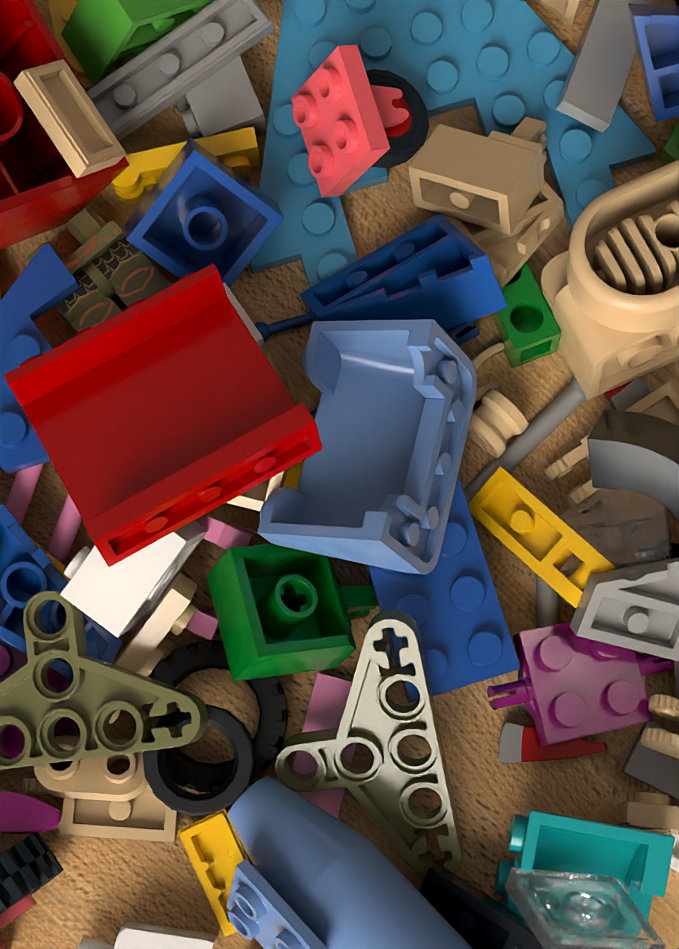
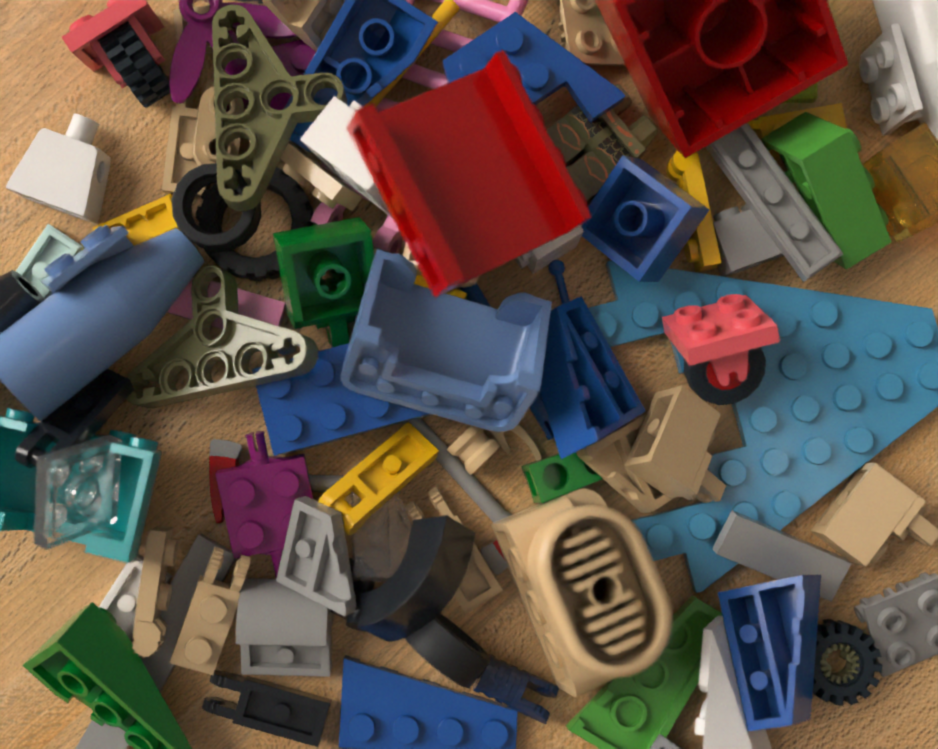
camera: 90 degrees right, 5 degrees up
tan tile [13,59,126,178] -> none

